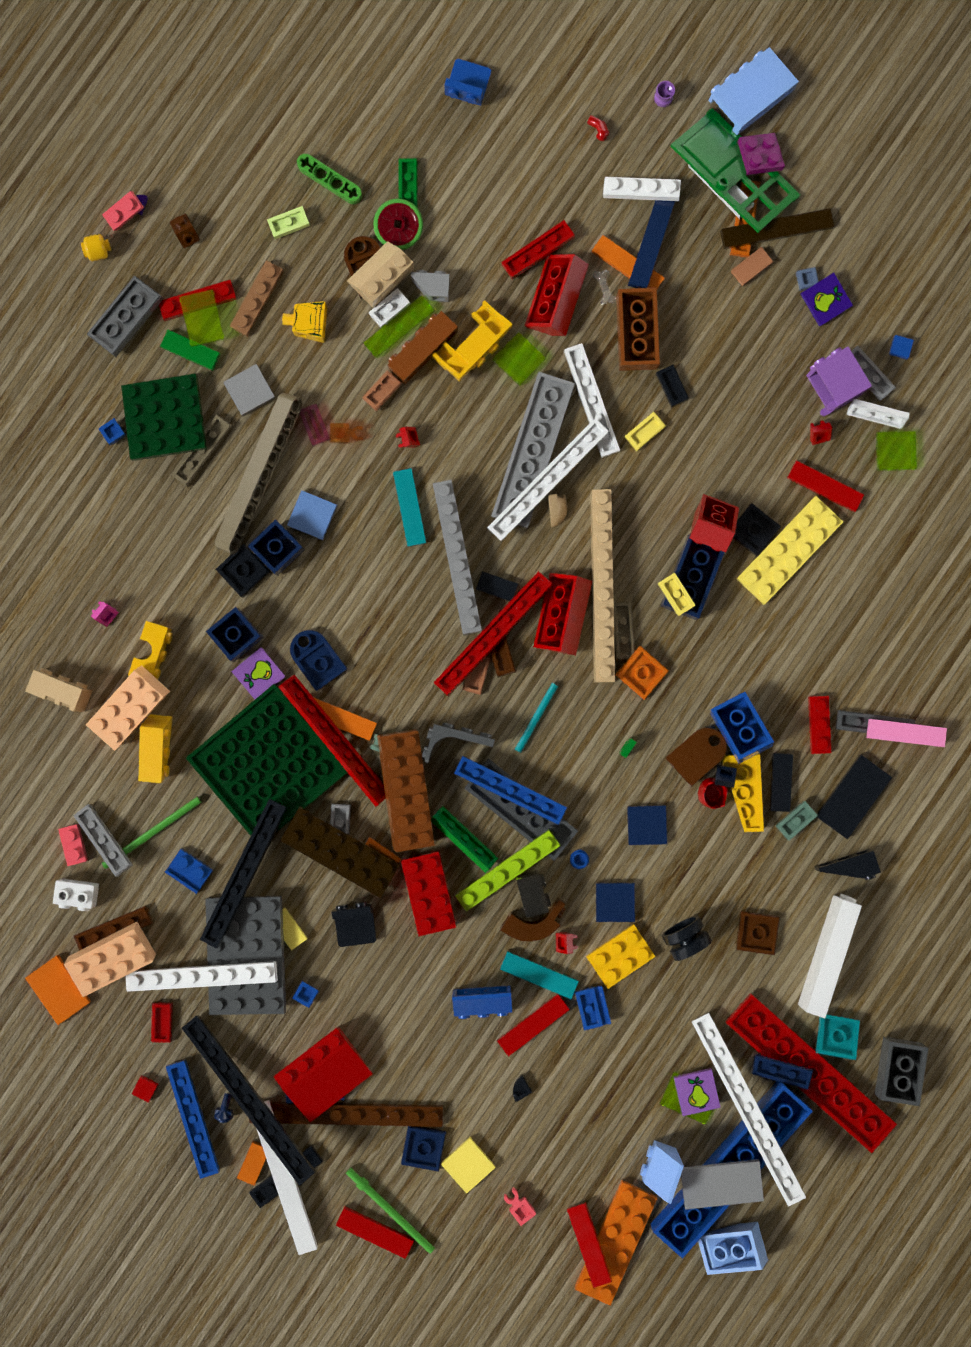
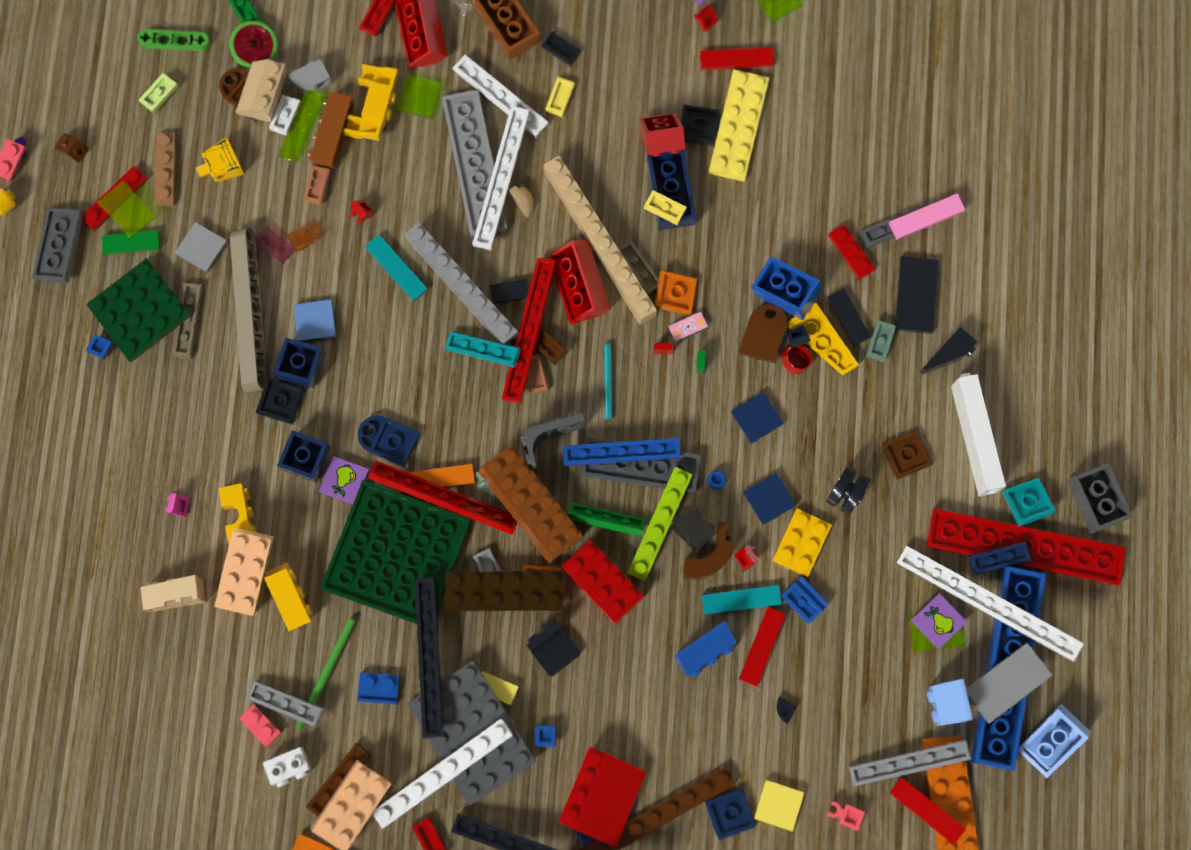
camera: 30 degrees left, 10 degrees down
none -> teal tile [445,331,521,368]
none -> red tile [653,342,673,355]
none -> bright pink tile [667,311,709,344]
none -> light grey tile [849,740,971,786]

